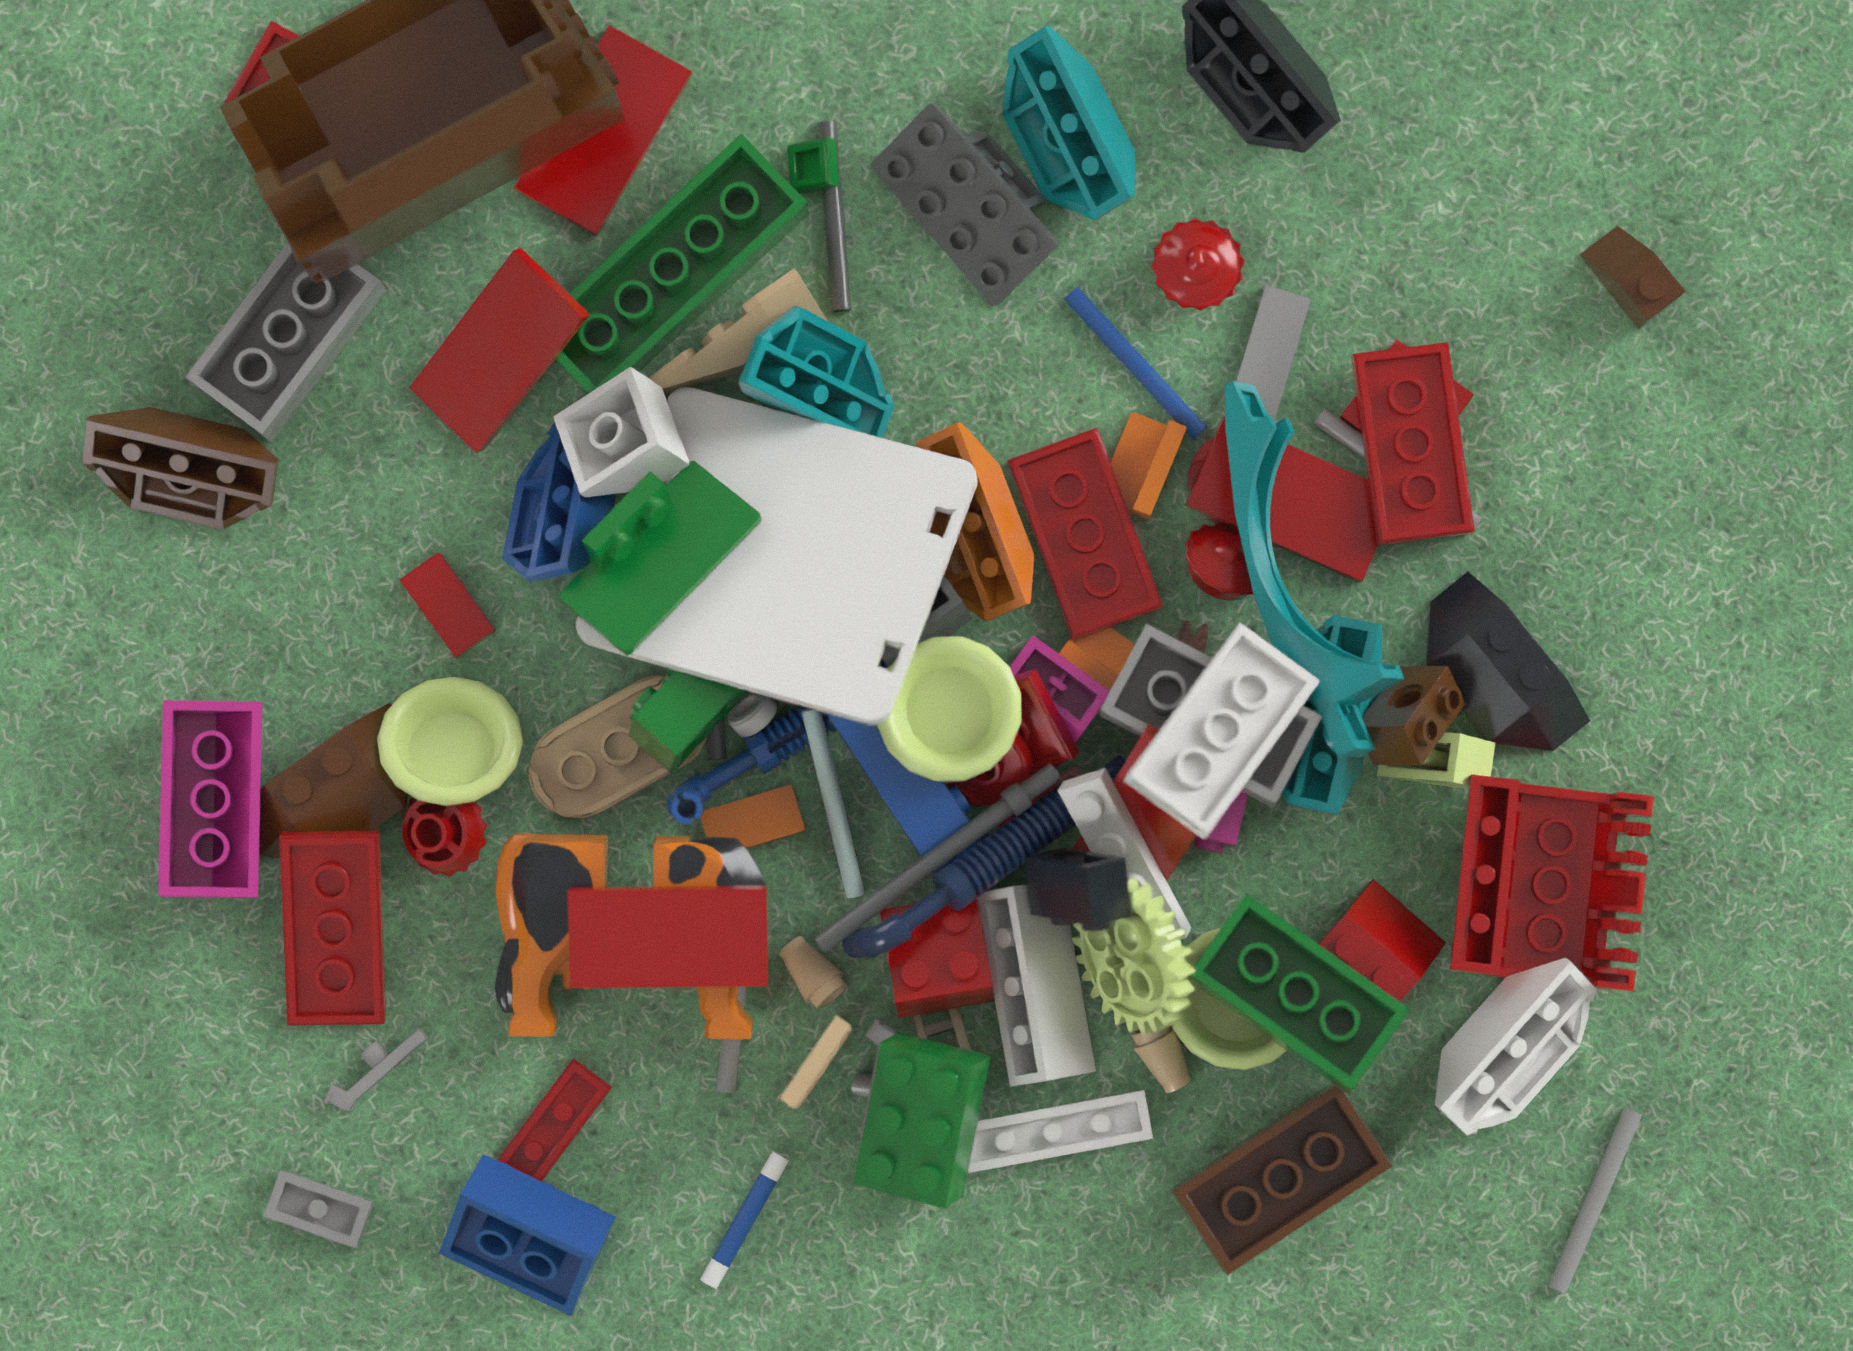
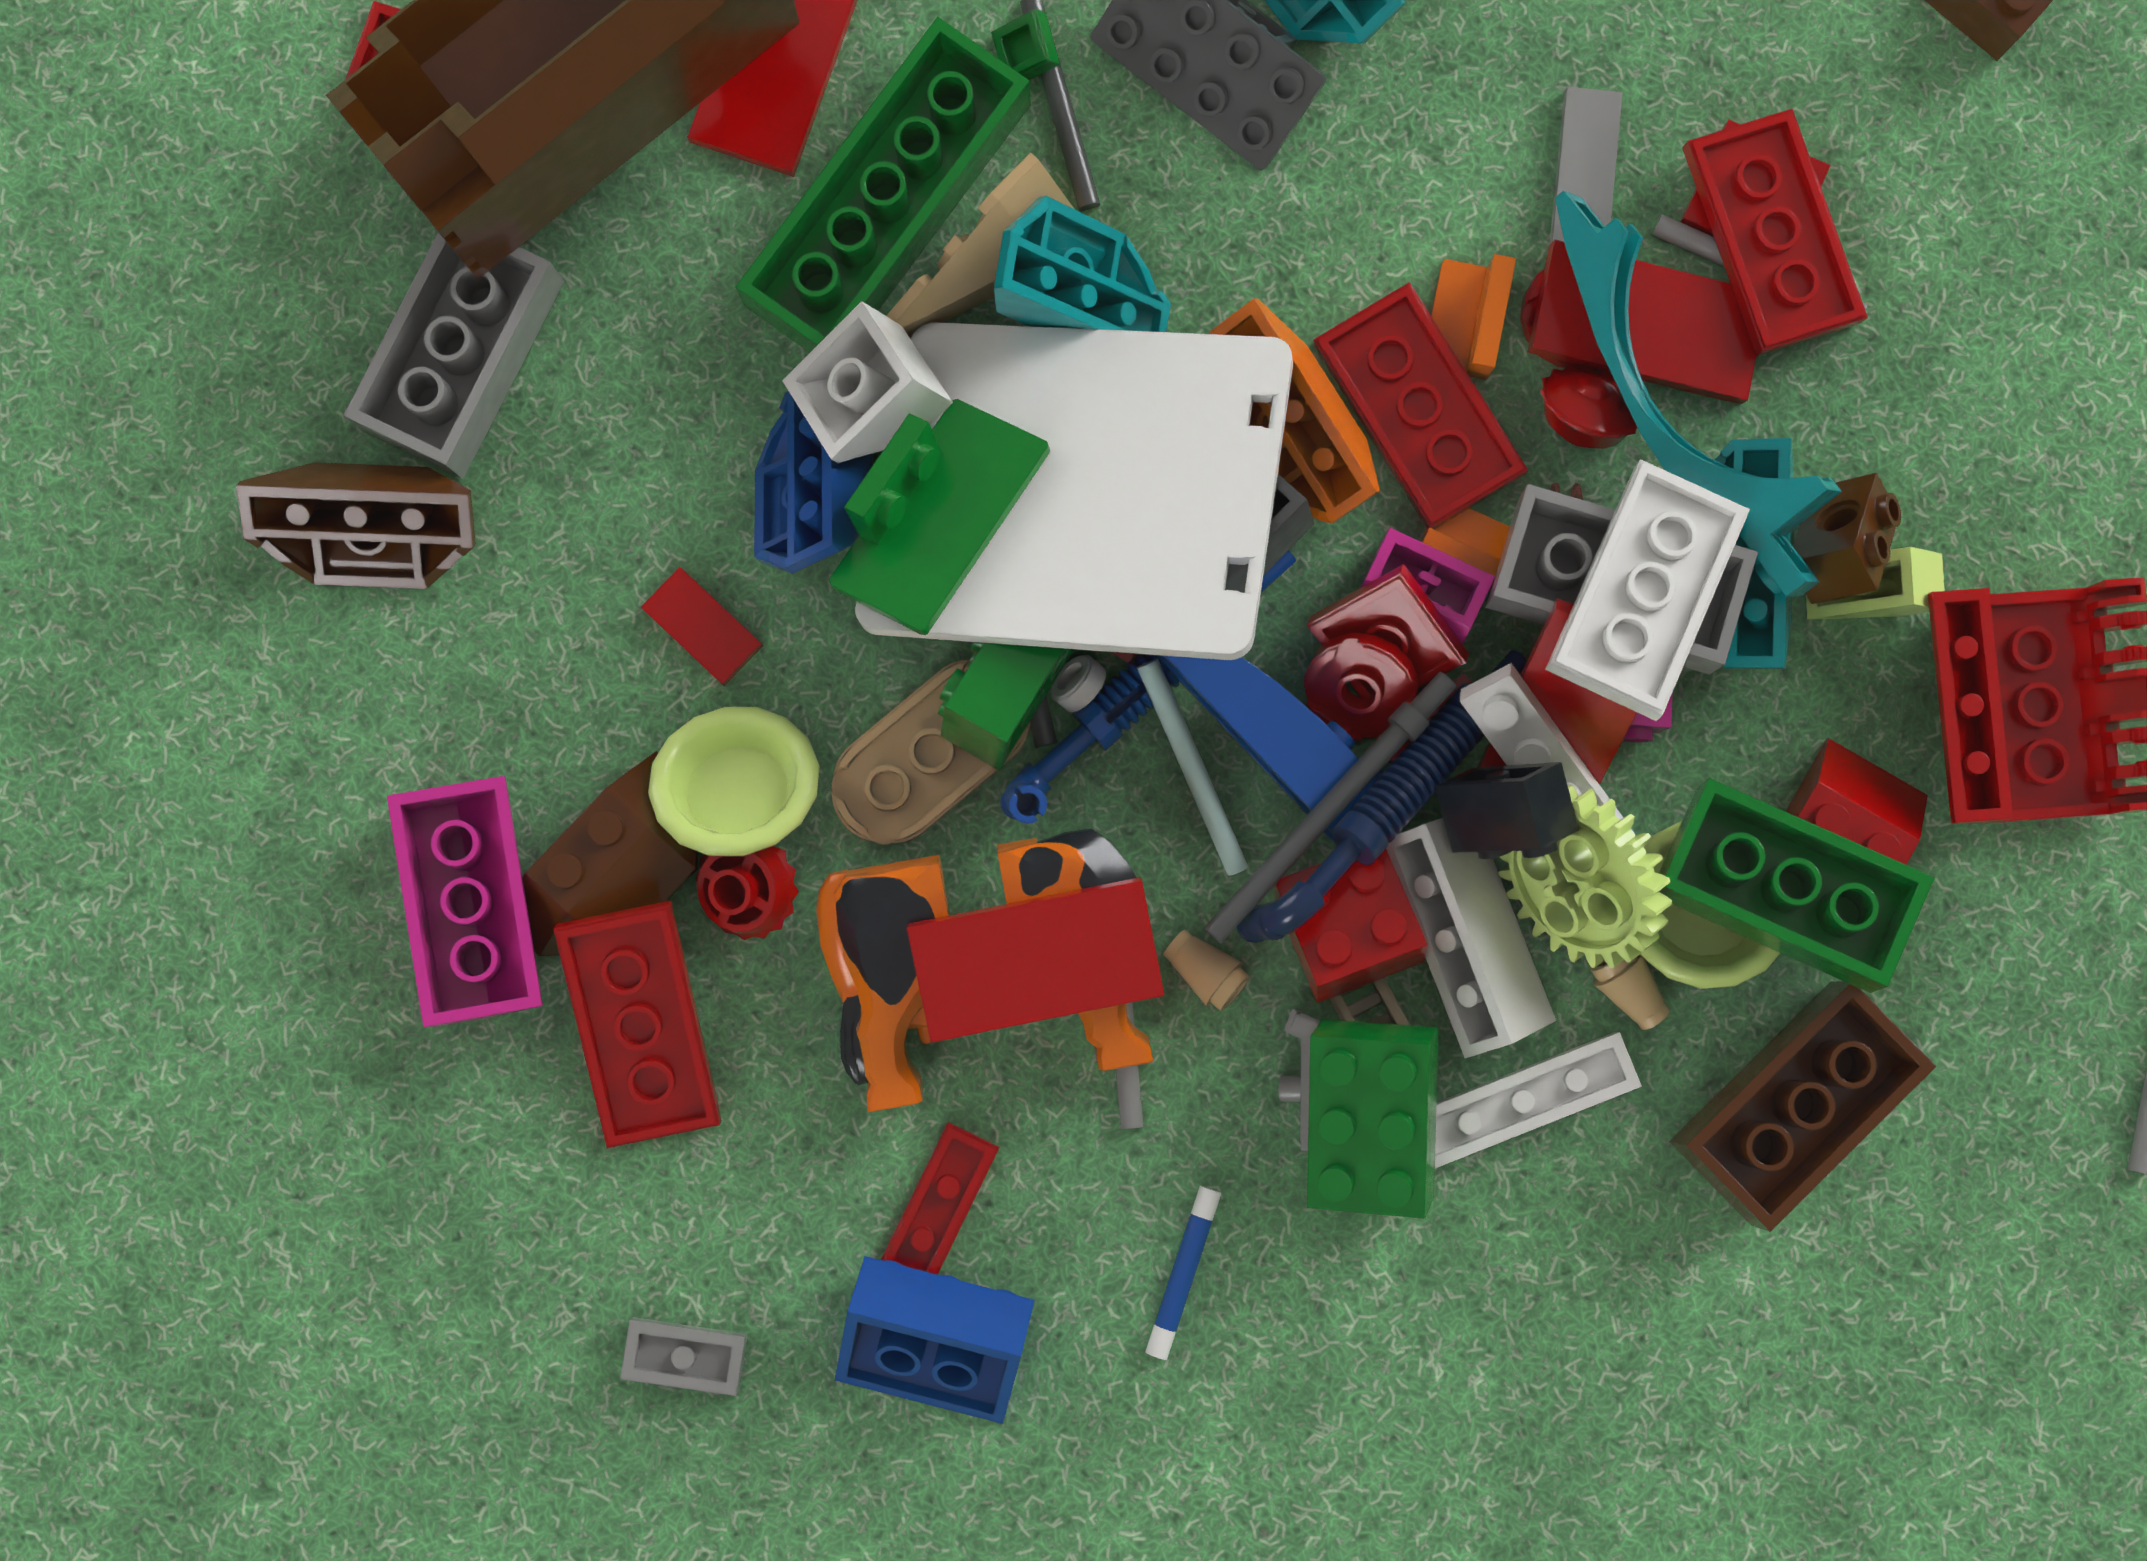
camera: 10 degrees left, 0 degrees up
light grey piece [323,1029,429,1112] -> none
red tile [409,248,590,453] -> none
orange tile [700,784,806,849] -> none
tan tile [780,1015,853,1109] -> none
yellowish green piece [877,636,1021,782] -> none
blue bar [1064,287,1207,440] -> none
red piece [1151,217,1245,311] -> none
black wedge [1426,572,1590,751] -> none
white wedge [1435,958,1597,1135] -> none

